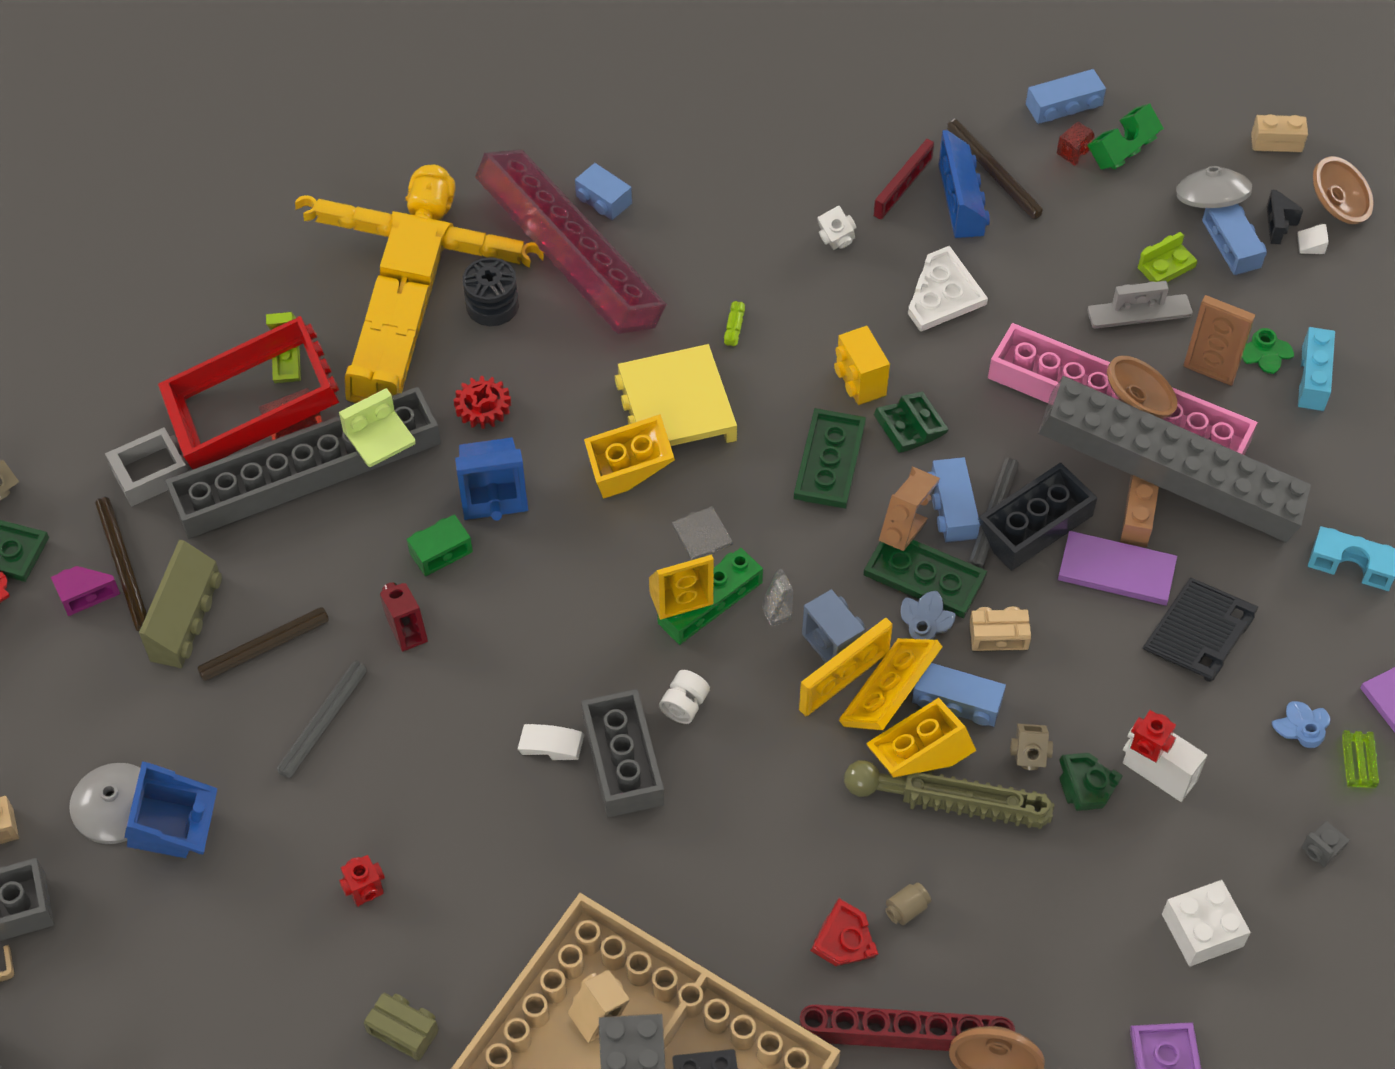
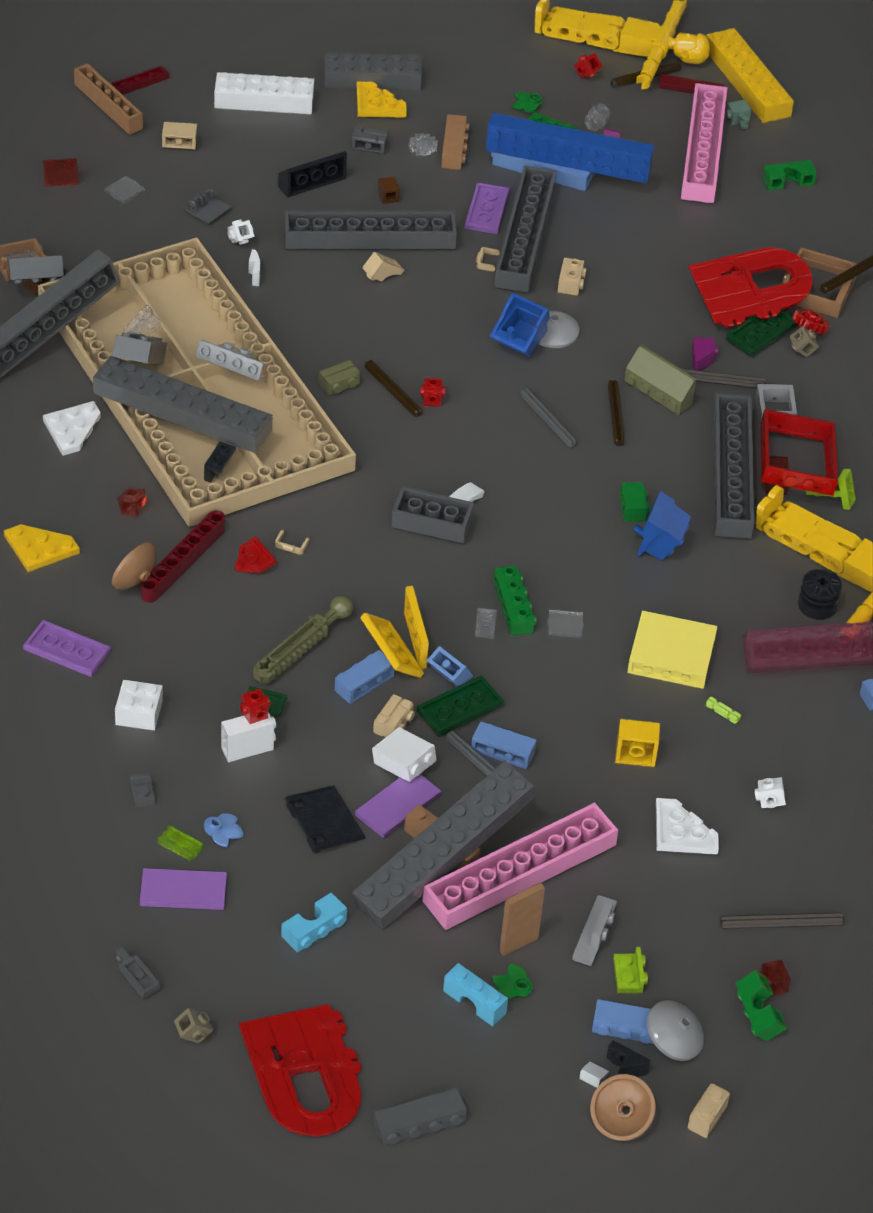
camera: 115 degrees right, 10 degrees down
yellowish green bracket [339,388,416,467] -> none
dark red torso [380,582,428,652] -> none
red gear [454,376,511,429] -> none
tan brick [568,970,630,1043] -> none
yellow slope [584,414,675,499] -> none
yellow slope [649,555,714,620] -> none
white wheel [659,670,710,724] -> none
dark green plate [793,408,866,509] -> none
sand blue brick [802,589,866,663] -> none
yellow slope [866,698,976,777] -> none
dark red tile [873,138,934,220] -> none
dark green slope [873,391,949,453] -> none
medium nougat window [879,466,940,551] -> none
dark tan brick [885,882,931,925] -> none
sand blue plate [901,591,956,640] -> none
blue slope [938,130,990,238] -> none
black slope [978,462,1097,571] -> none
dark tan brick [1010,724,1053,770] -> none
medium blue brick [1026,69,1106,124] -> none
medium nougat dish [1107,356,1178,419] -> none
none -> tan piece [275,530,310,555]
none -> dark brown axle [365,360,422,417]
none -> white brick [372,727,436,782]
none -> medium blue brick [427,646,473,687]

